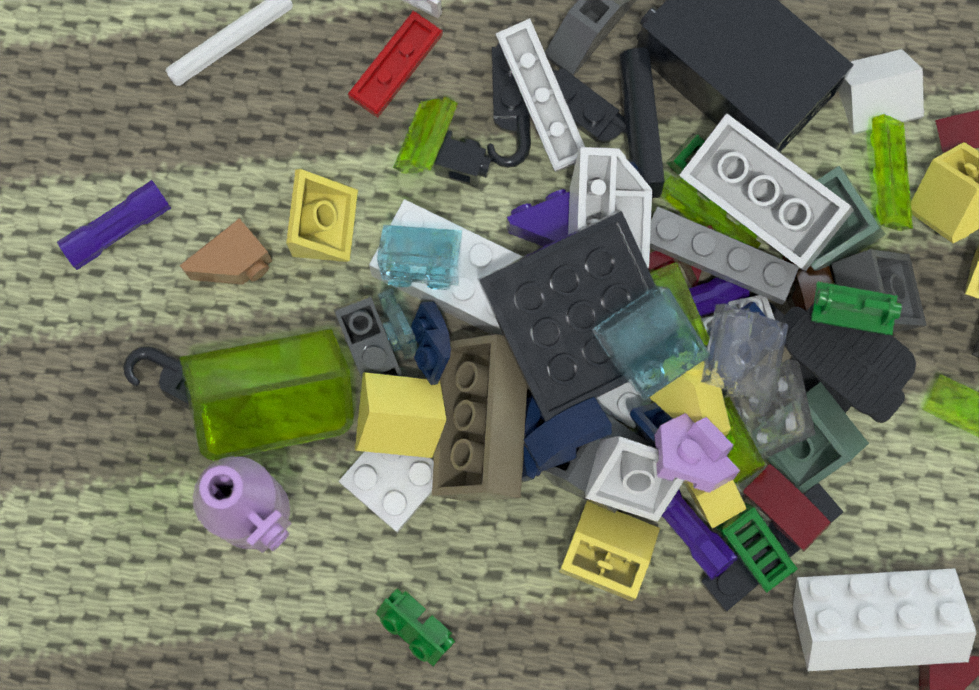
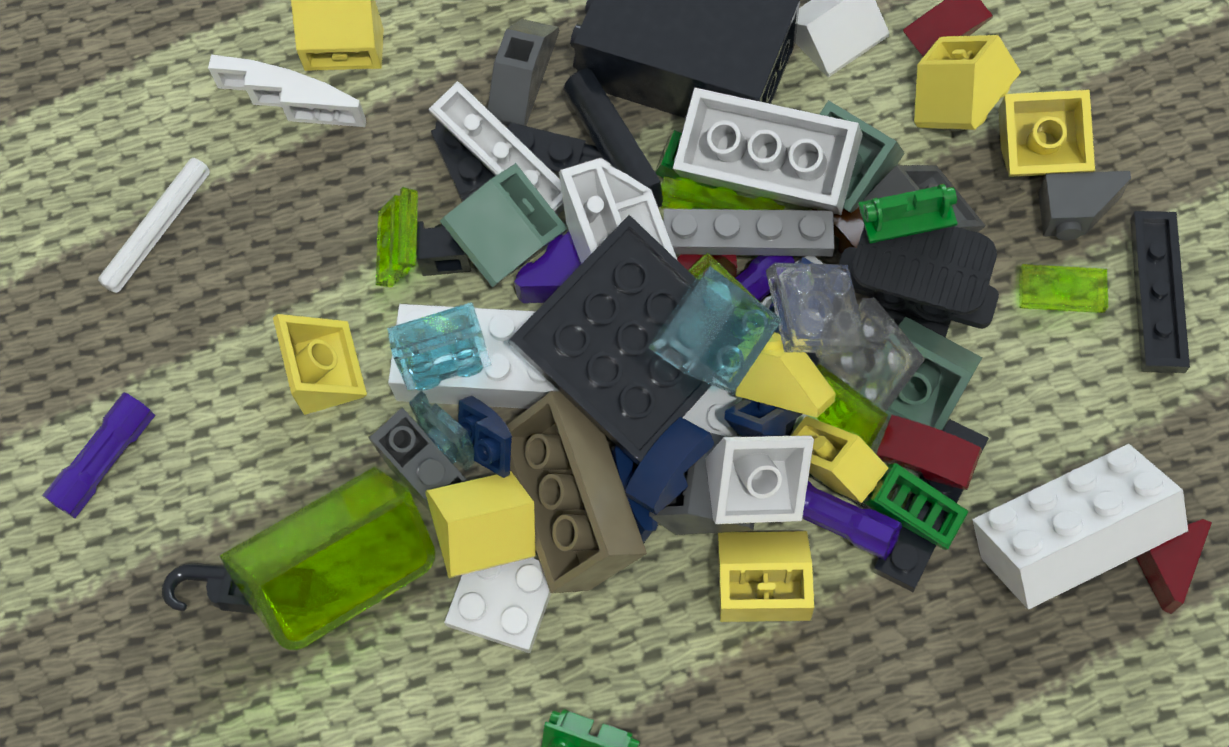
camera: 15 degrees left, 10 degrees down
medium nougat slope [179,218,272,284] -> none
lavender piece [193,456,292,553] -> none
red tile [348,11,443,118] -> none
lavender plate [655,413,740,493] -> none
clear neon green plate [870,114,913,231] -> none
none -> sand green slope [440,163,568,287]

